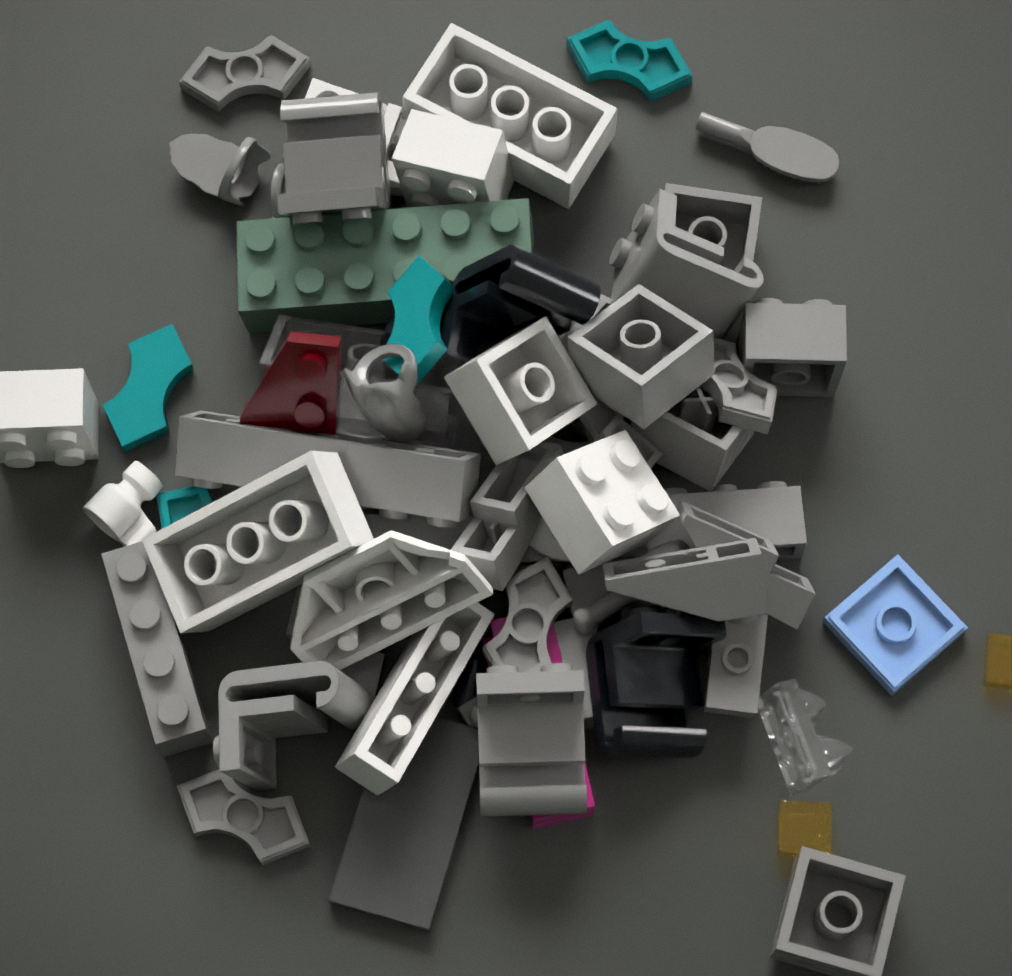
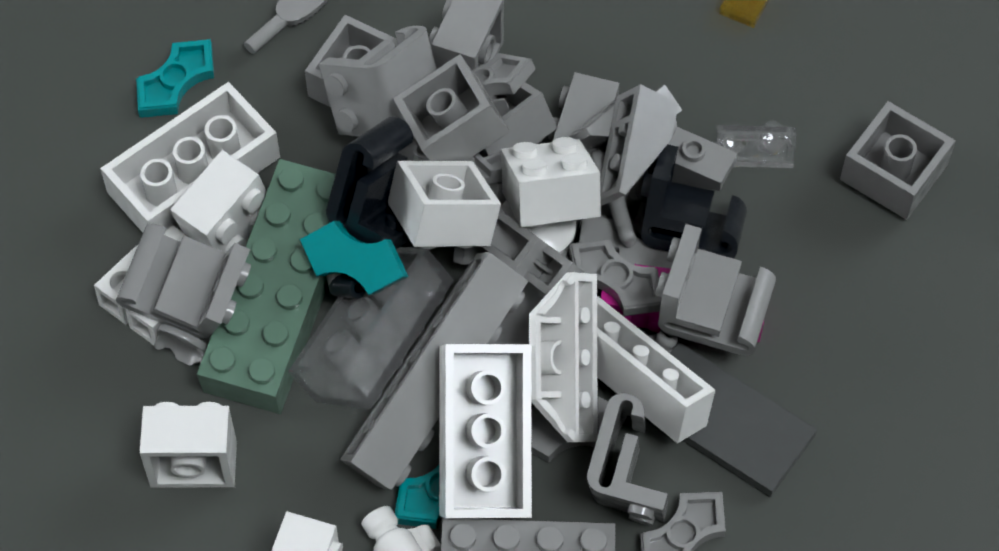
camera: 70 degrees left, 10 degrees down
teal tile [102,324,194,452] -> none
light grey piece [169,134,271,206] -> none
light grey tile [179,35,311,112] -> none
dark red wing [240,331,341,435] -> none
light grey piece [343,344,426,442] -> none
clear yellow tile [777,800,832,856] -> none
light blue tile [823,554,968,696] -> none
none -> white brick [140,402,237,488]

